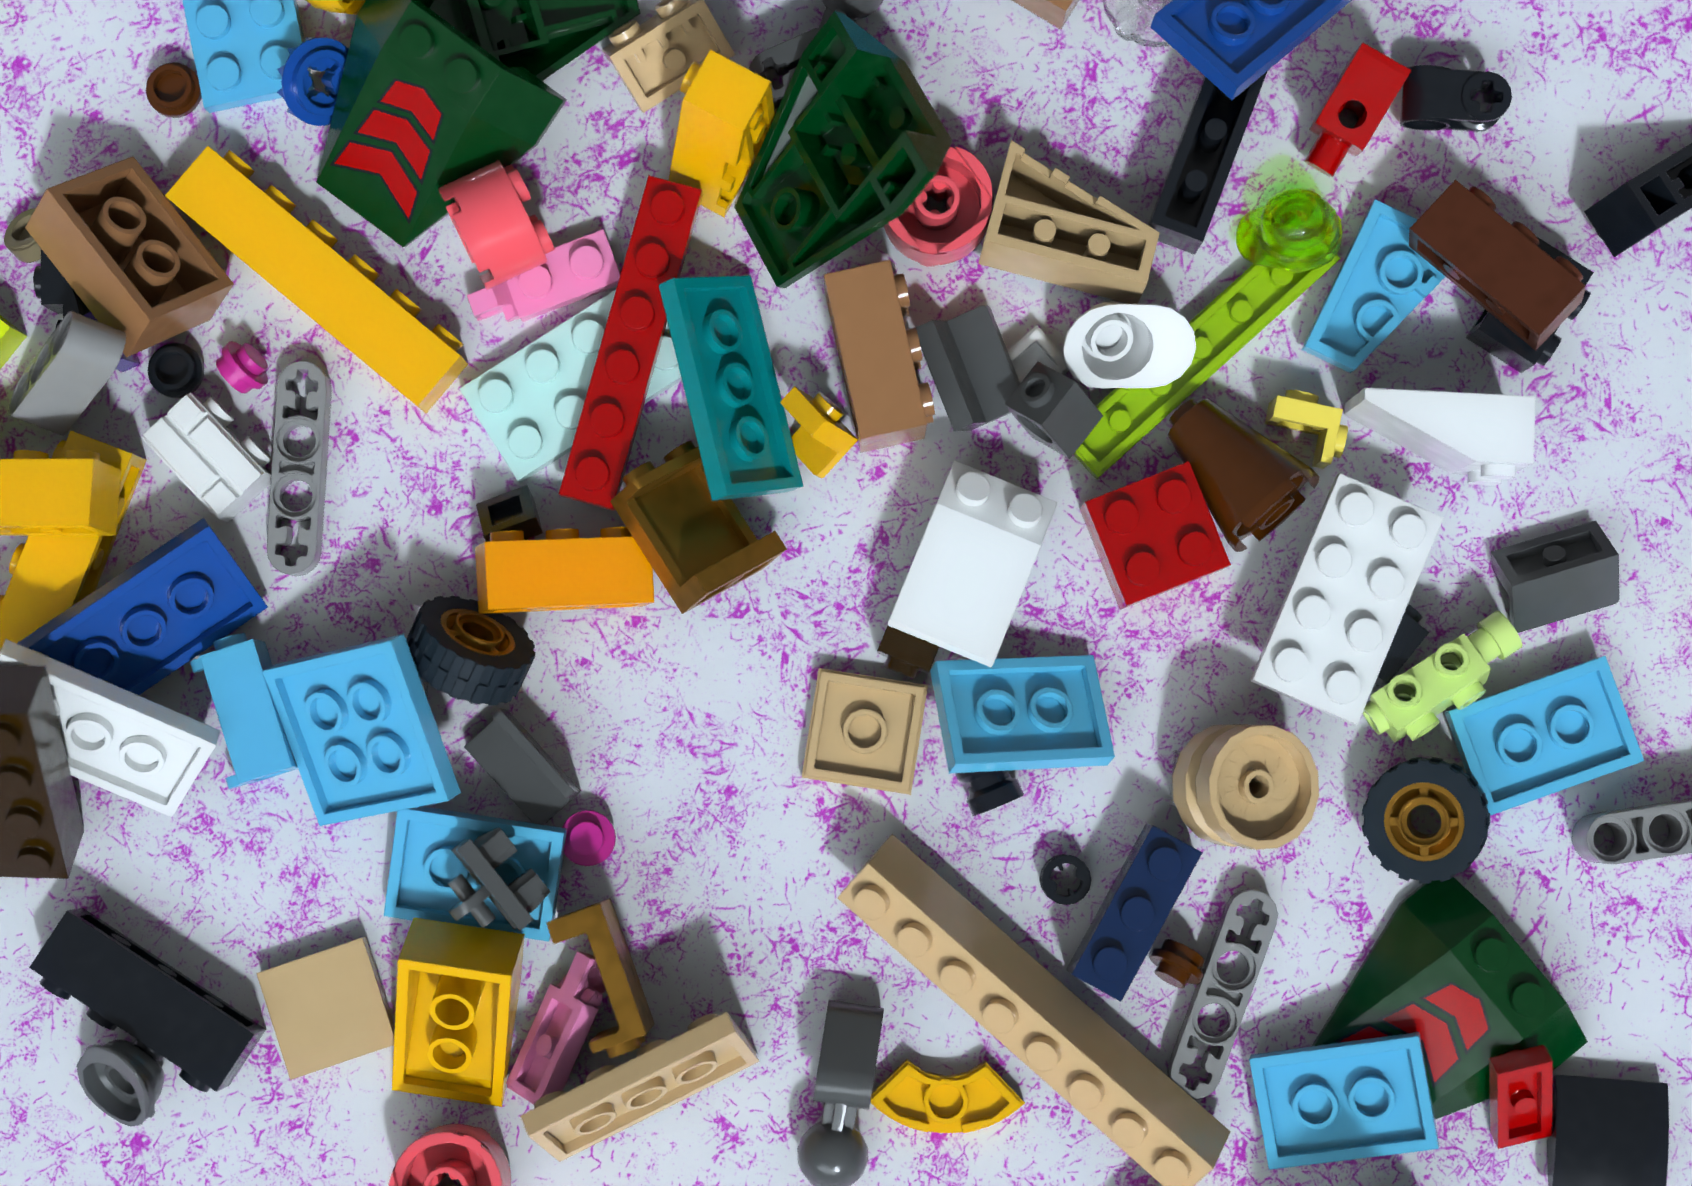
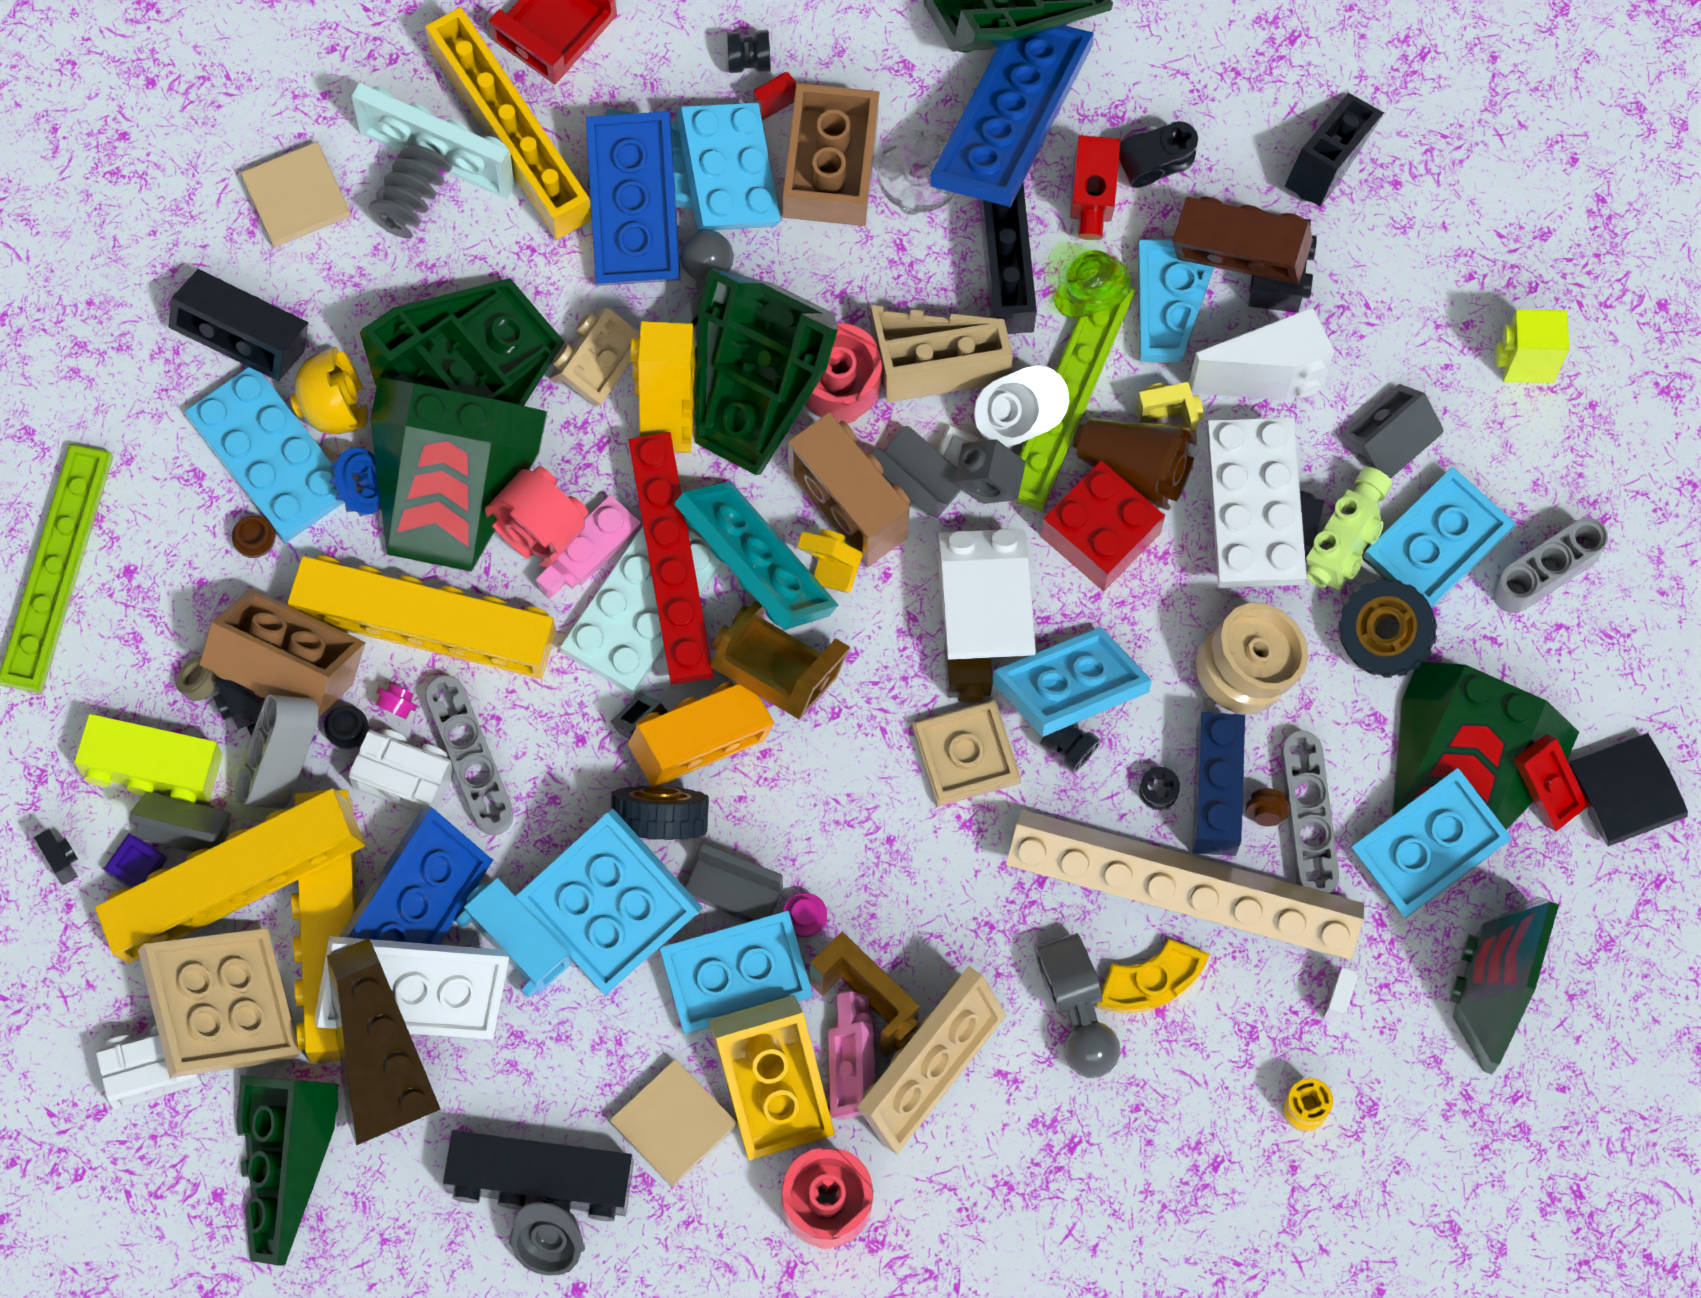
camera: 30 degrees left, 15 degrees down
dark grey hips [448,827,550,930] -> none

